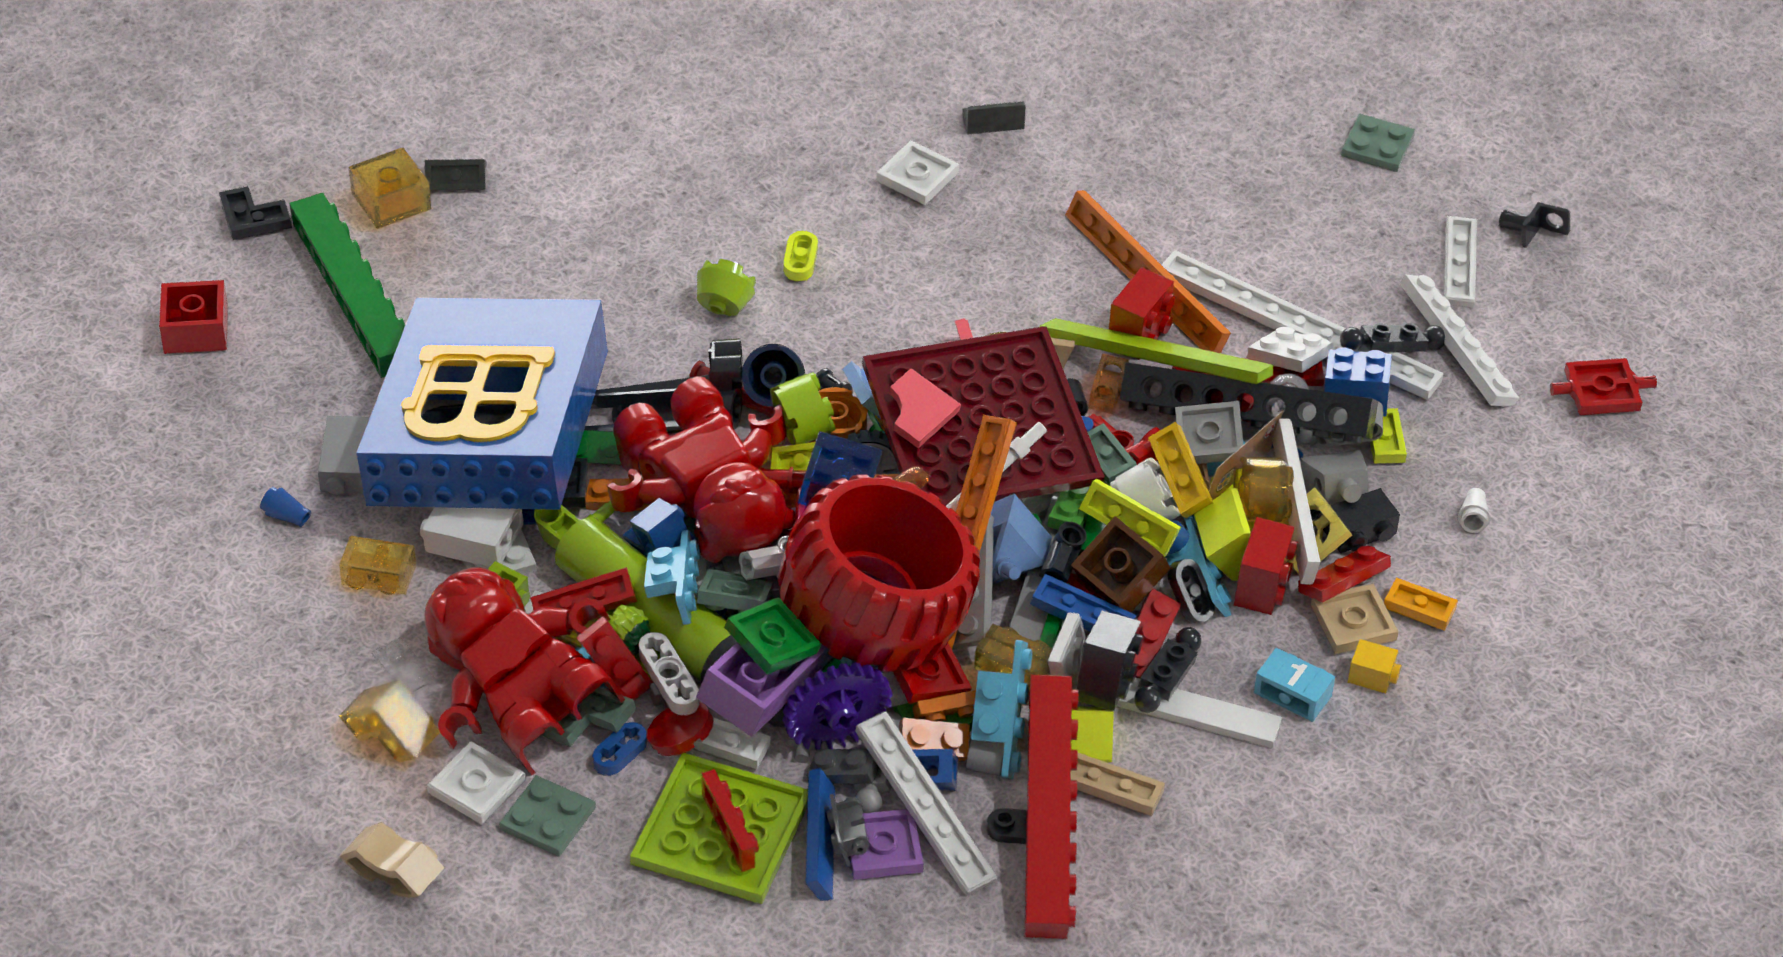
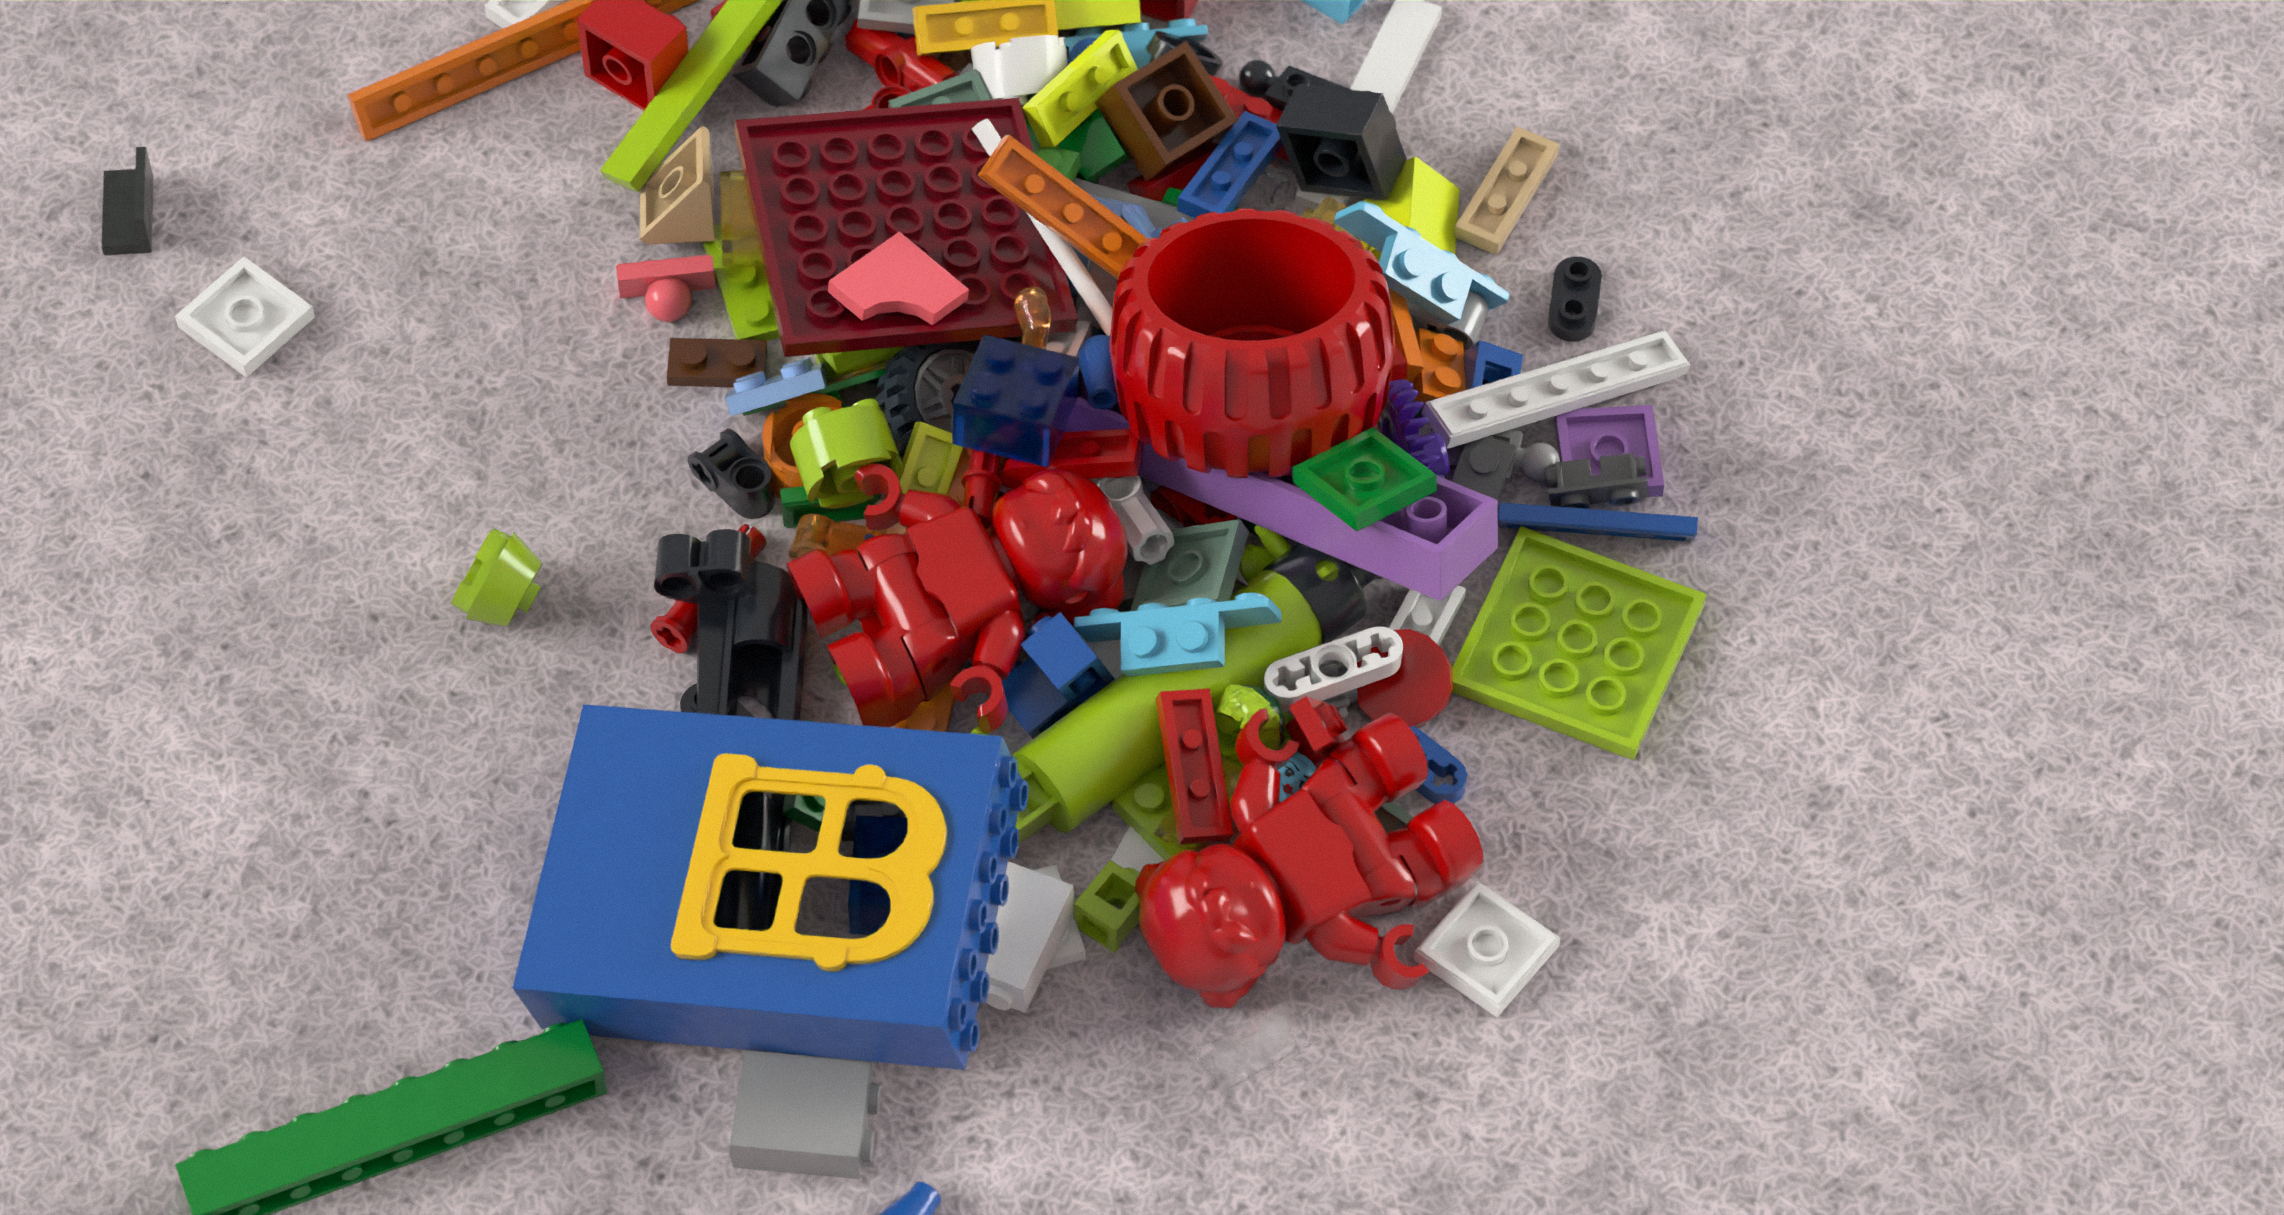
camera: 85 degrees left, 10 degrees up
clear yellow brick [339,536,416,595] -> none
clear yellow brick [339,680,440,762] -> none
tan brick [340,822,445,898] -> none
clear yellow brick [348,147,432,229] -> none
pearl dark grey panel [425,159,487,190] -> none
sand green plate [499,775,596,857] -> none
red plate [701,769,759,872] -> none
dark blue cone [742,344,805,407] -> none
neon yellow plate [783,231,818,281] -> none
red brick [1024,675,1078,939] -> none
black piece [1039,522,1087,583] -> none
white tile [1048,613,1085,690] -> none
clear orange leg [1089,353,1129,414] -> none

